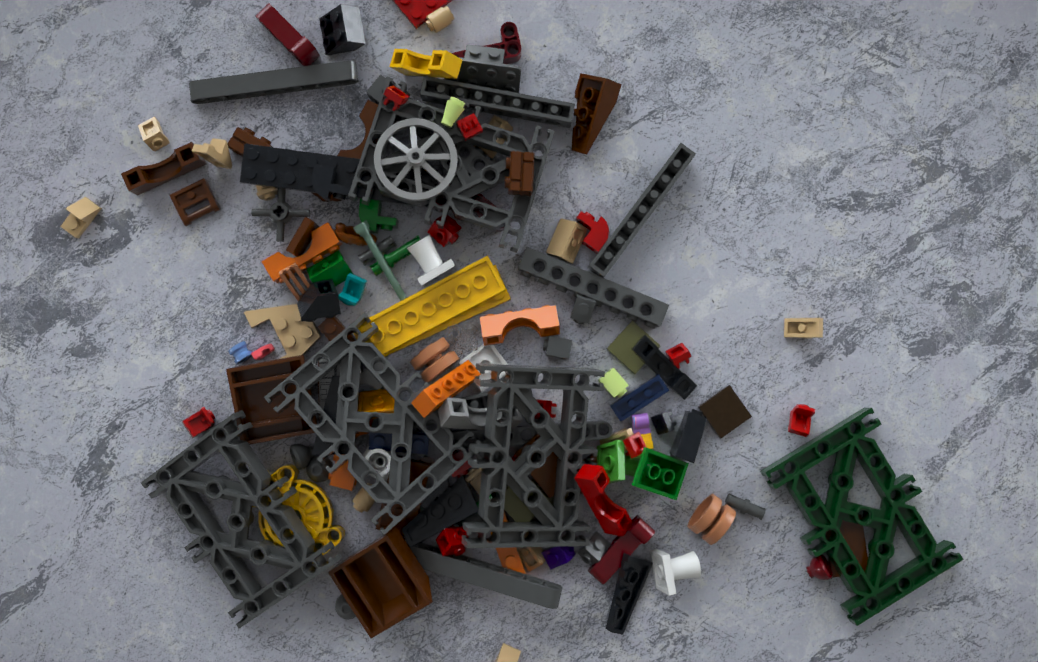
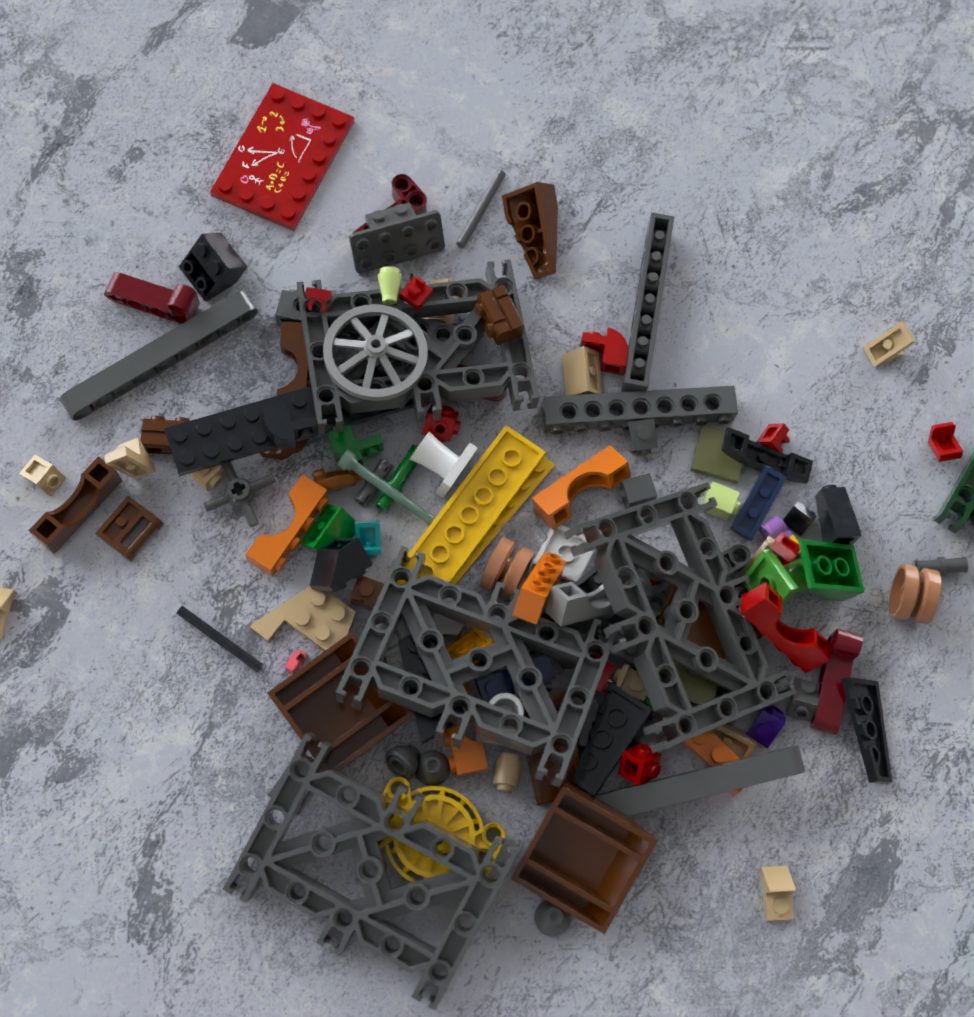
camera: 30 degrees left, 15 degrees down
red bracket [182,407,215,438] -> none
medium blue wheel [228,341,252,365] -> none
nougat tile [279,262,311,301] -> none
reddish brown tile [286,217,319,257] -> none
yellow arch [389,49,462,79] -> none
dark grey brick [420,76,575,128] -> none
tan brick [425,6,454,33] -> none
white plant [649,549,701,596] -> none
dark brown tile [698,385,752,439] -> none
none -> black bar [176,606,263,672]
none -> dark grey bar [456,170,506,248]

